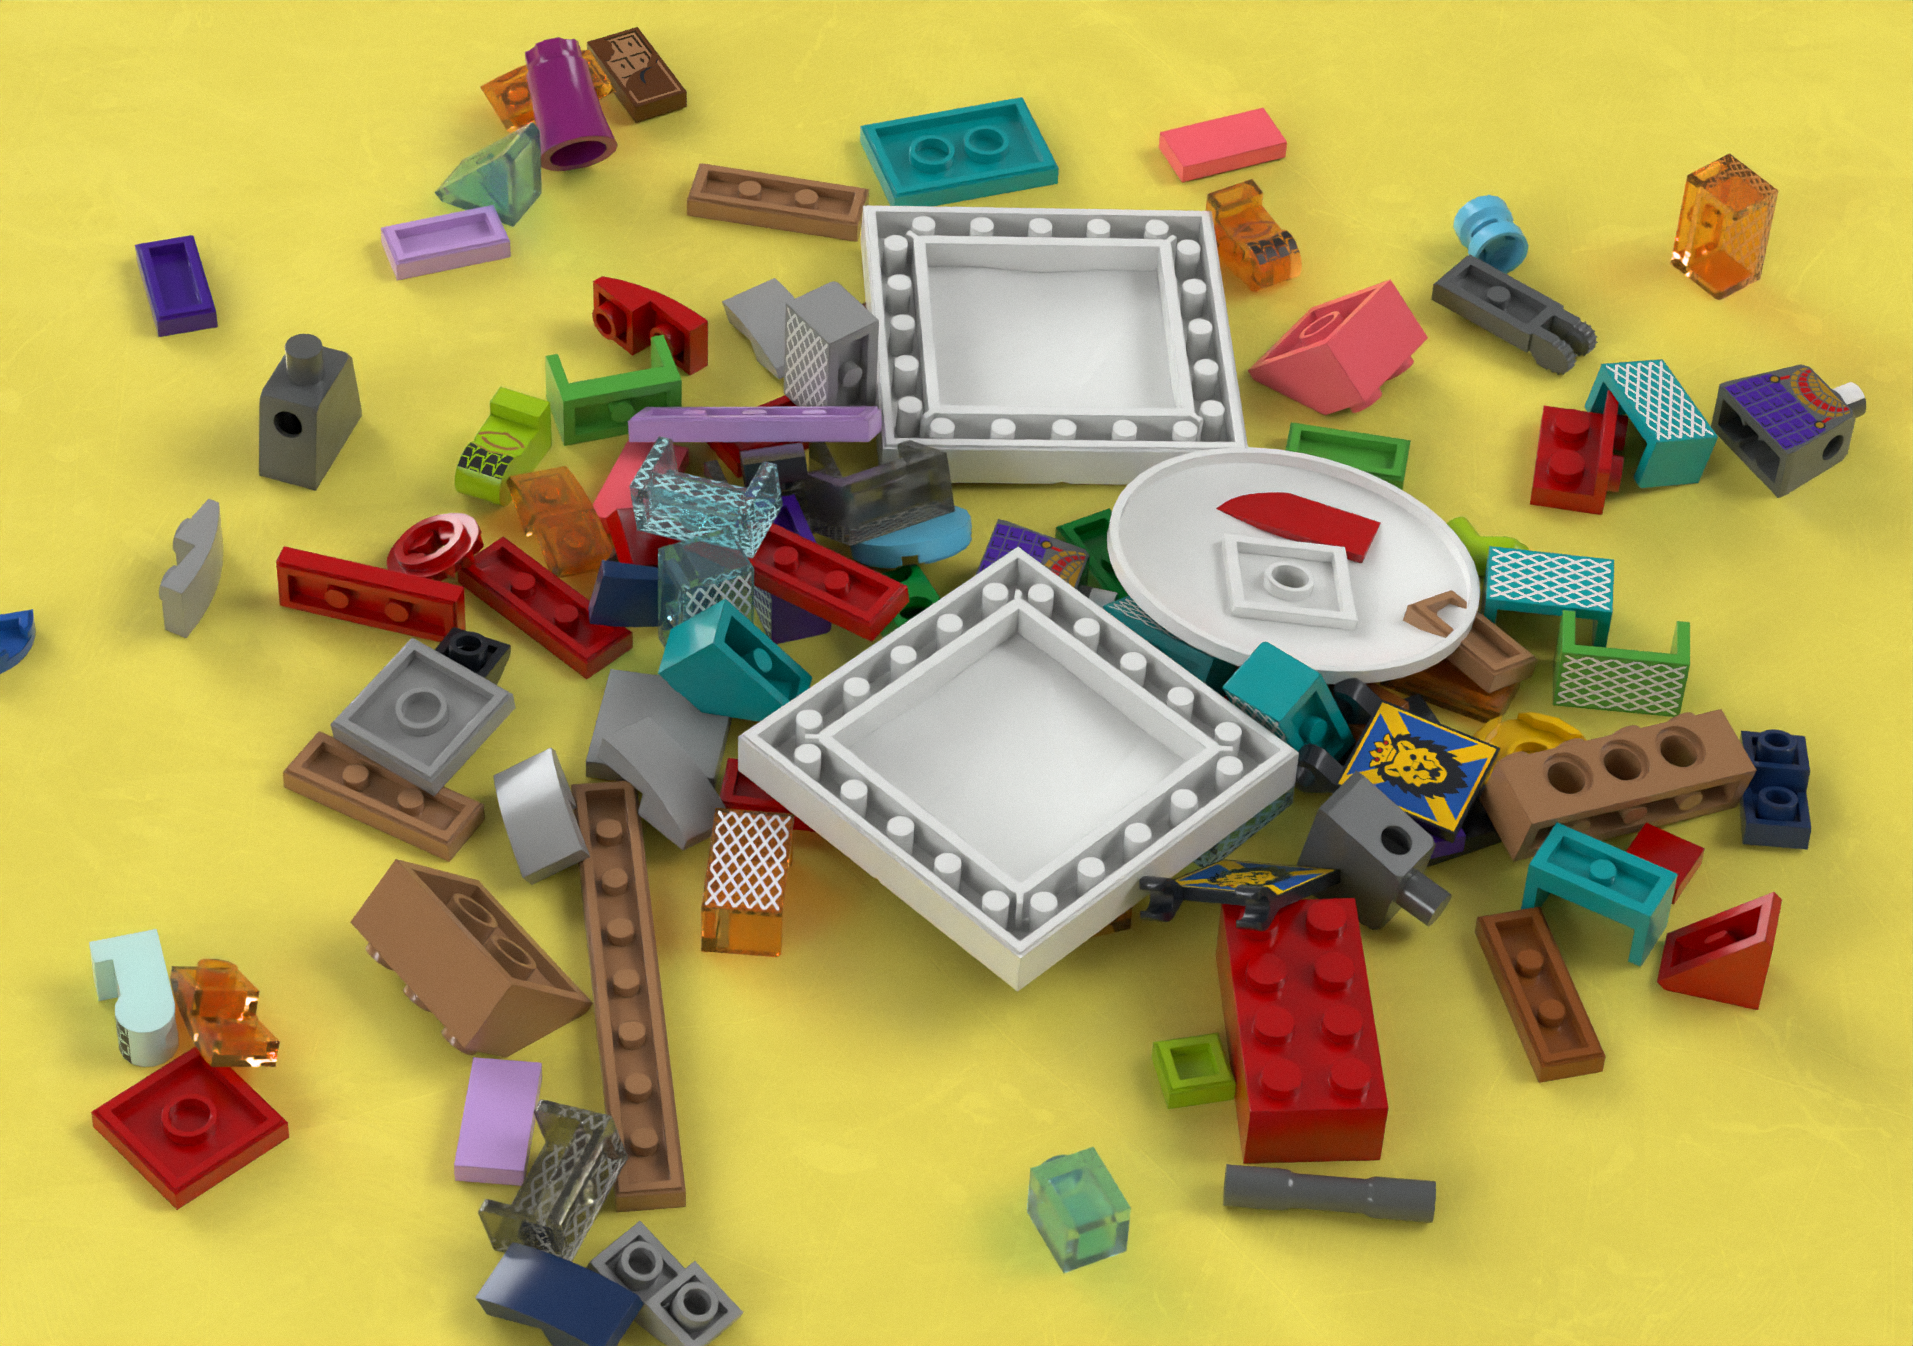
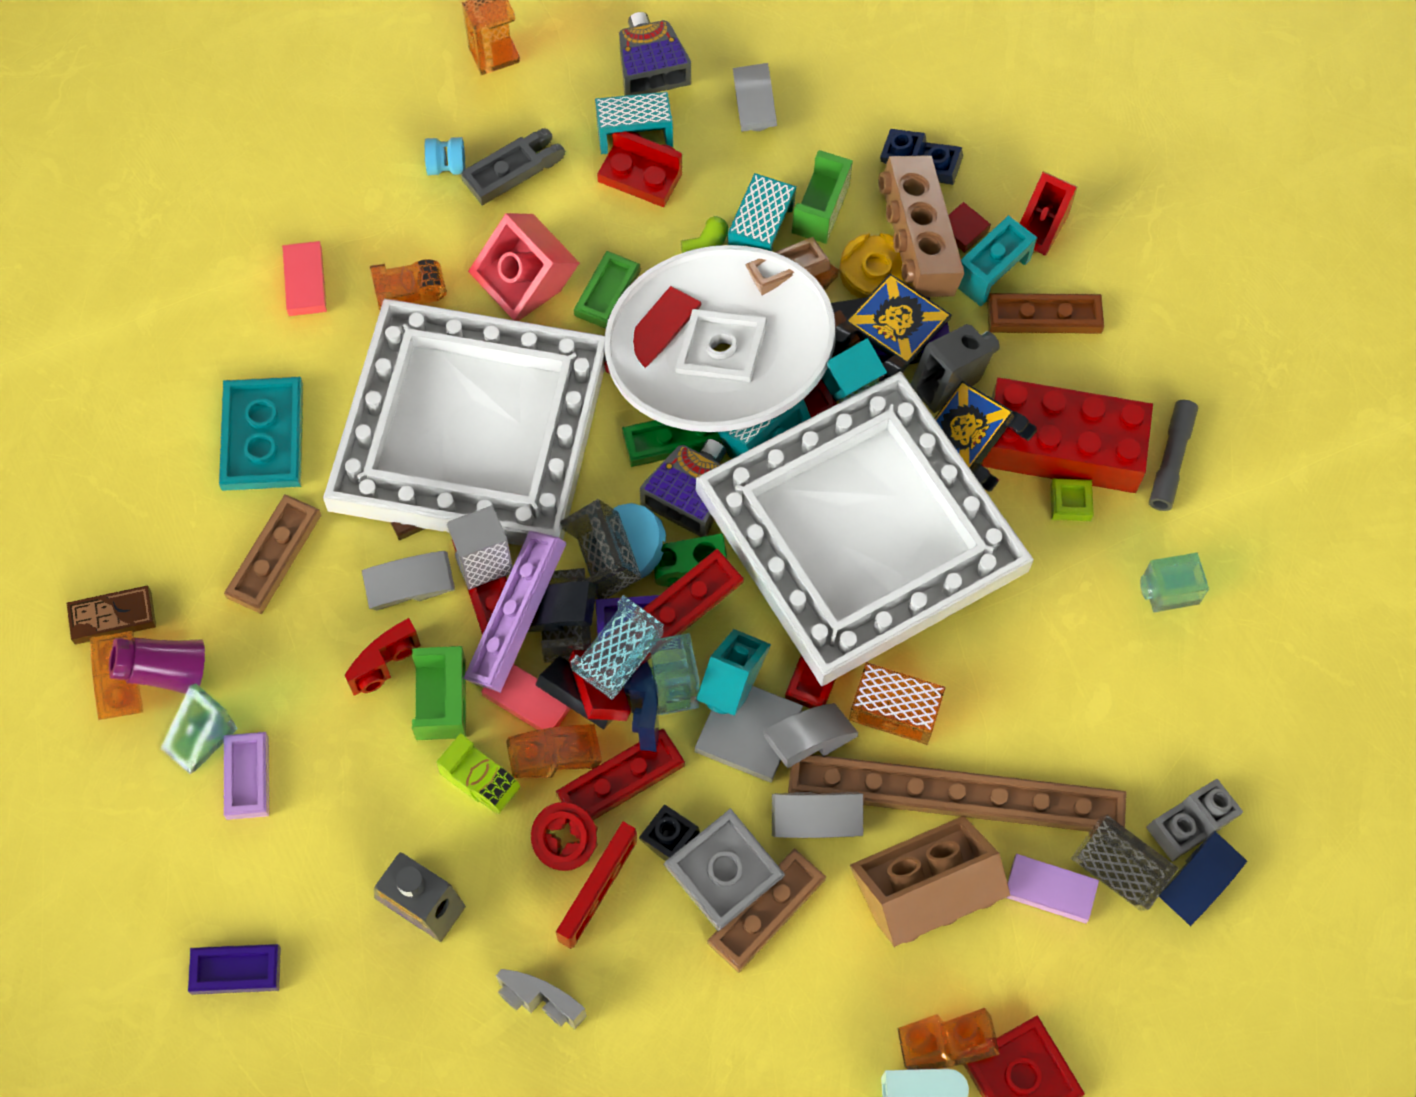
camera: 75 degrees left, 20 degrees up
none -> light grey slope [733,63,777,132]

